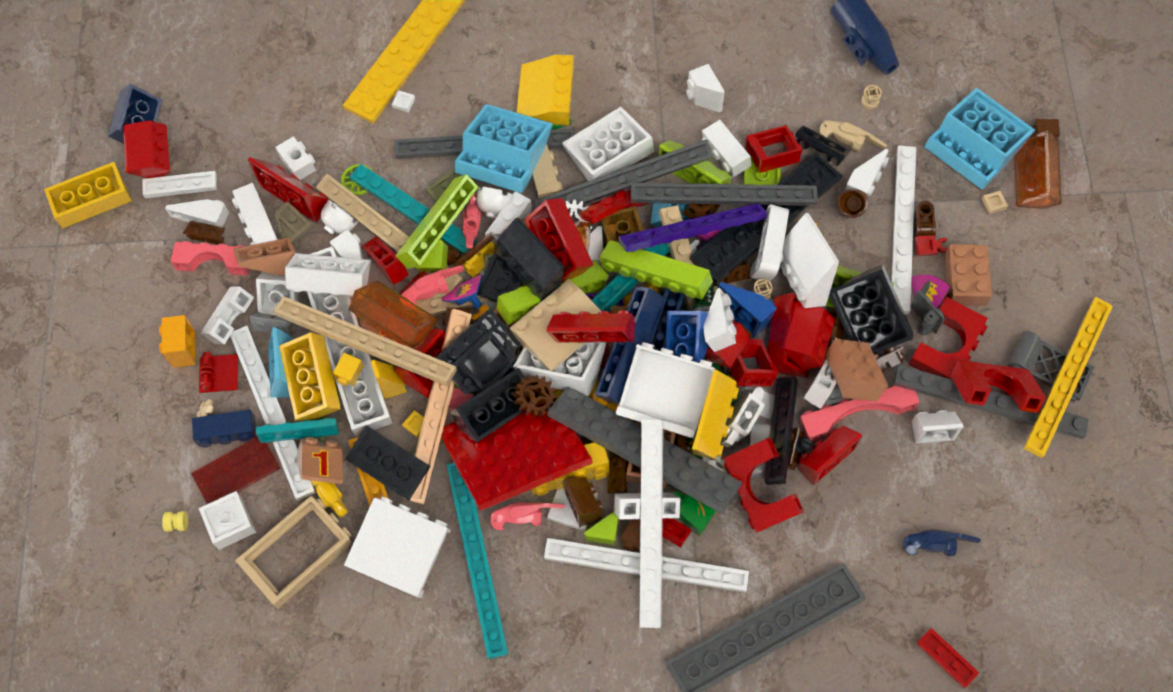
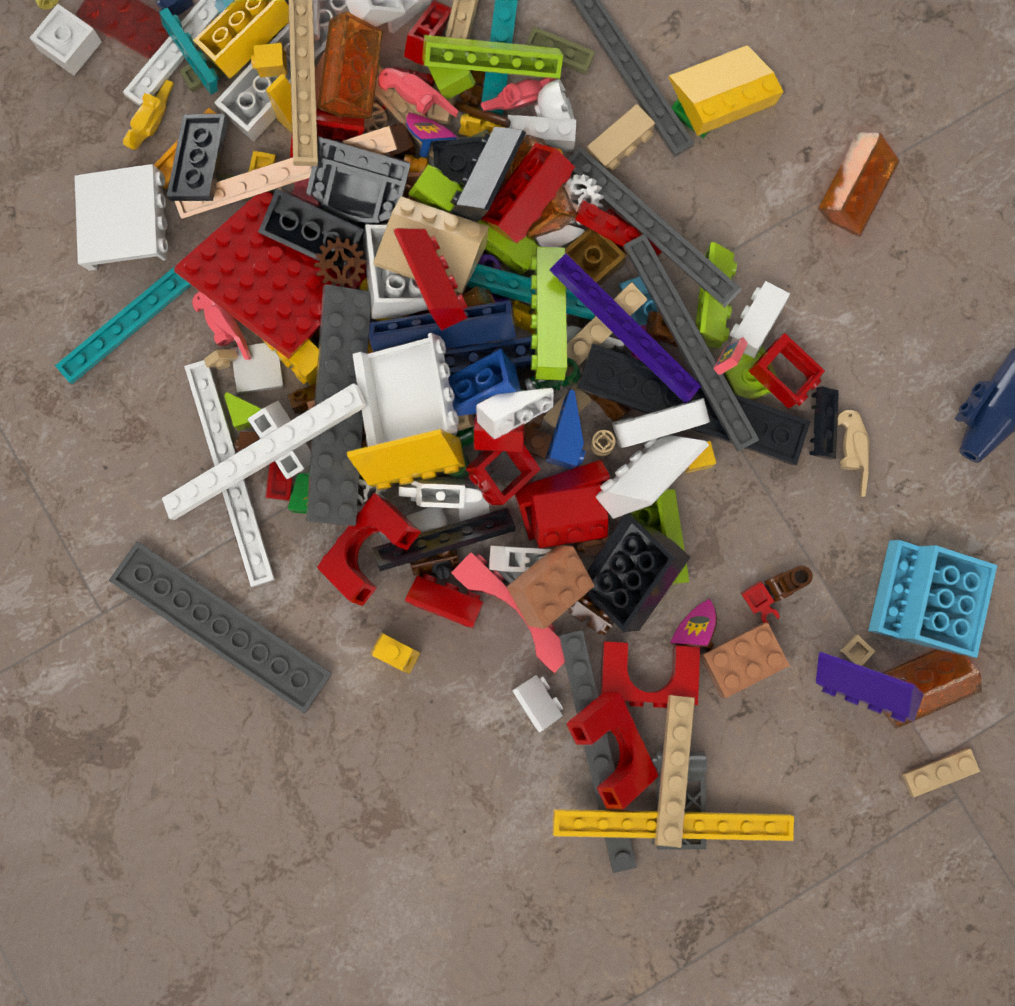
camera: 55 degrees right, 15 degrees up
tan door [235,496,353,609] -> none
nougat slope [296,437,343,484] -> none
medium azure slope [455,104,552,193] -> none
white slope [562,107,654,181] -> none
reddish brown slope [563,477,604,528] -> none
white slope [686,64,725,112] -> none
reddish brown hair [836,189,868,218] -> none
white slope [845,149,889,197] -> none
tan wheel [861,85,882,110] -> none
white plate [891,145,916,314] -> none
dark blue animal [903,529,981,557] -> none
dark grey hinge [910,290,945,335] -> none
red plate [916,628,980,689] -> none
reddish brown brick [1030,119,1060,144] -> none
none -> tan plate [204,349,238,370]
none -> yellow torso [370,632,421,674]
none -> tan plate [655,695,694,848]
none -> coral tile [713,337,748,375]
none -> dark purple slope [816,651,924,723]
none -> clear orange slope [818,132,899,236]
none -> tan plate [902,748,980,797]

